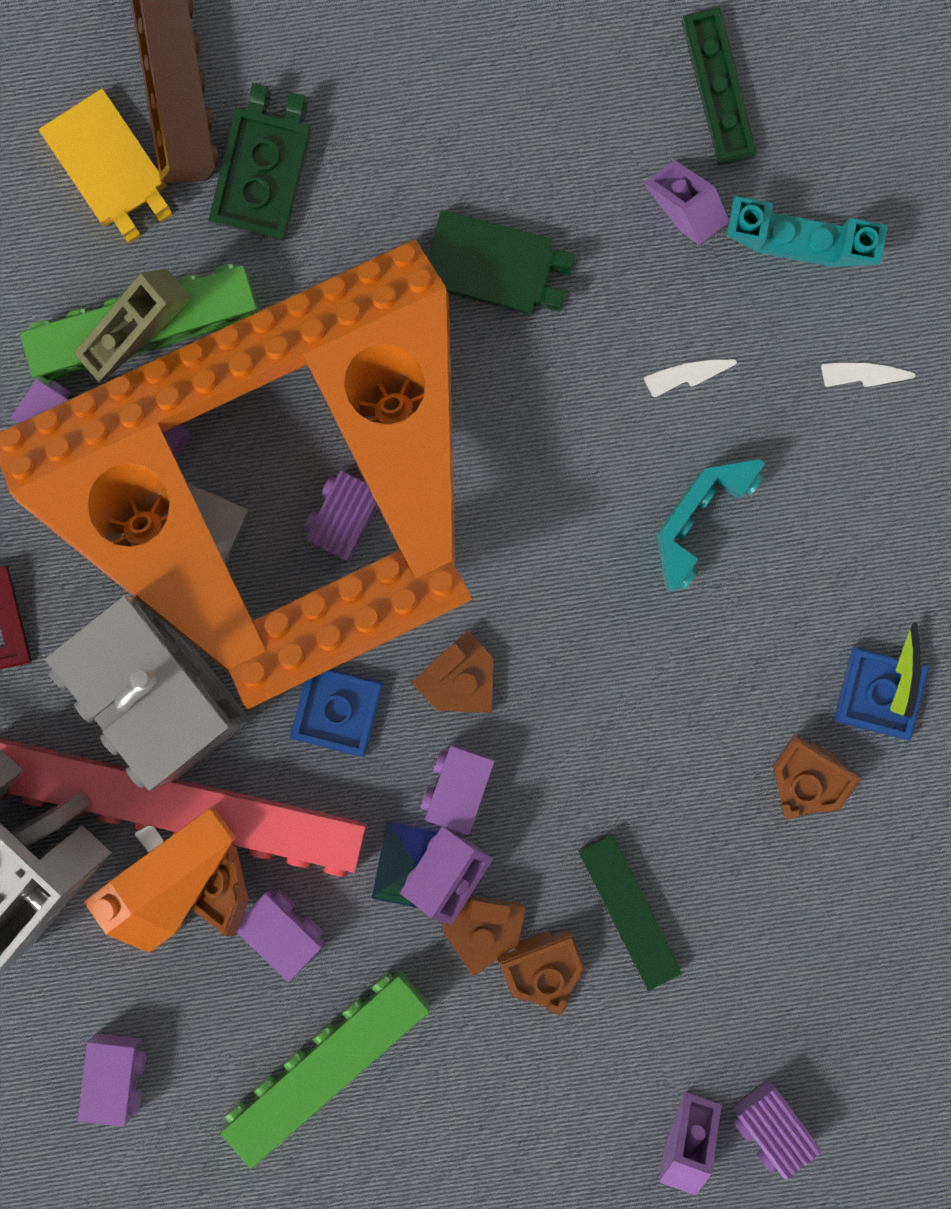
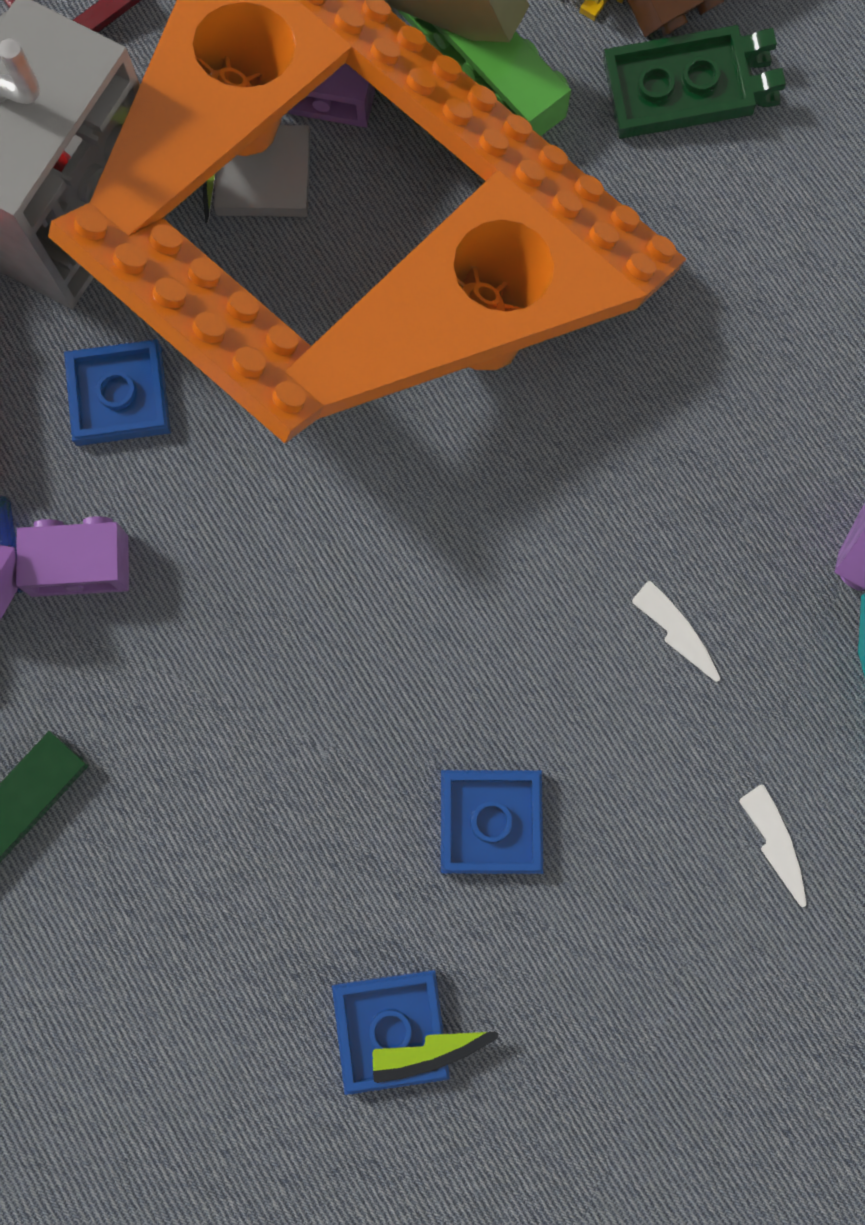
camera: 70 degrees right, 10 degrees down
medium lavender brick [303,470,378,562] -> none
dark orange plate [411,630,494,713] -> none
dark green tile [428,209,575,316] -> none
teal slope [656,459,766,592] -> none
dark orange plate [773,734,862,820] -> none
none -> blue tile [441,770,543,874]

